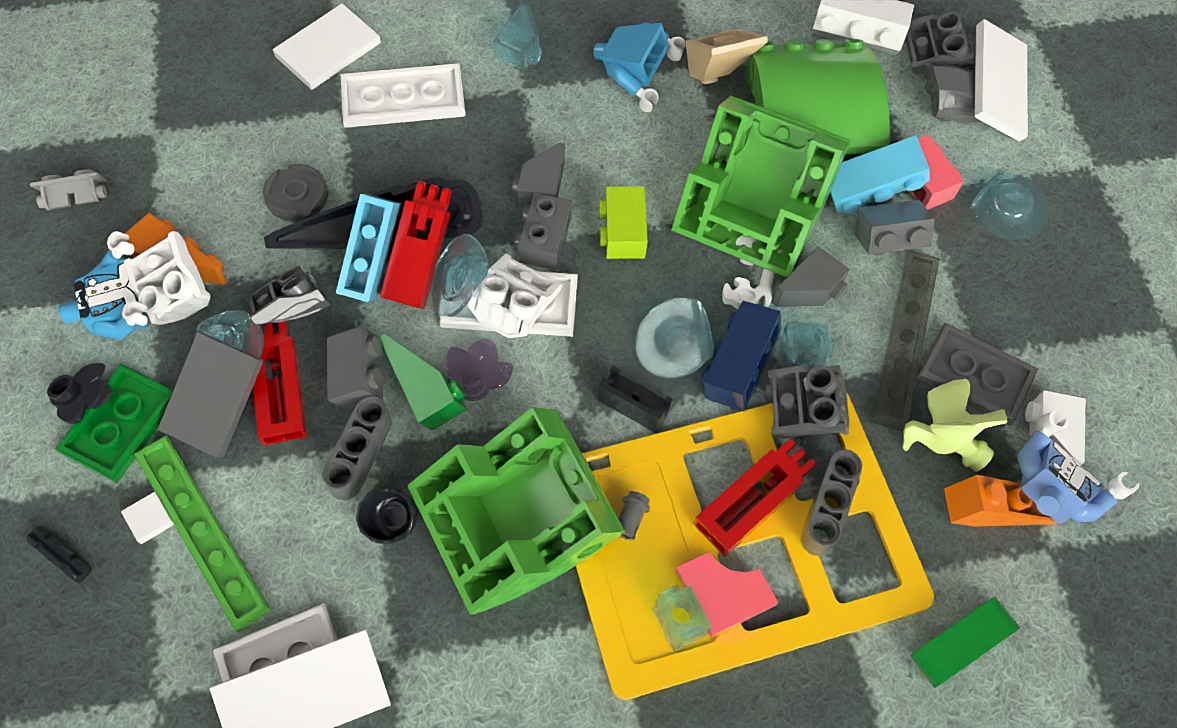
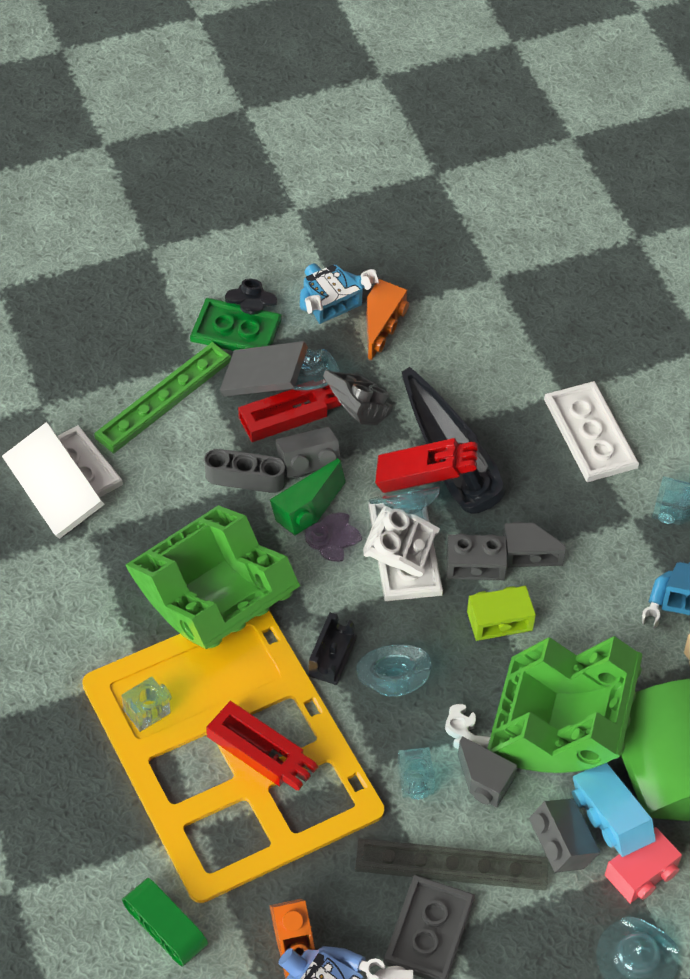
camera: 80 degrees right, 10 degrees down
black axle [26,526,92,583] -> none
light grey hinge [30,169,107,211] -> none
white tile [121,492,174,544] -> none
white slope [124,231,211,325] -> none
dark grey tile [263,164,329,222] -> none
white tile [273,4,381,90] -> none
medium azure brick [336,194,401,302] -> none
black hair [355,488,418,544] -> none
dark grey pin [618,491,650,541] -> none
coral tile [675,552,778,638] -> none
dark blue brick [701,300,782,412] -> none
dark grey slope [768,365,850,438] -> none
dark grey beam [801,449,862,556] -> none
yellowish green animal [902,378,1007,472] -> none

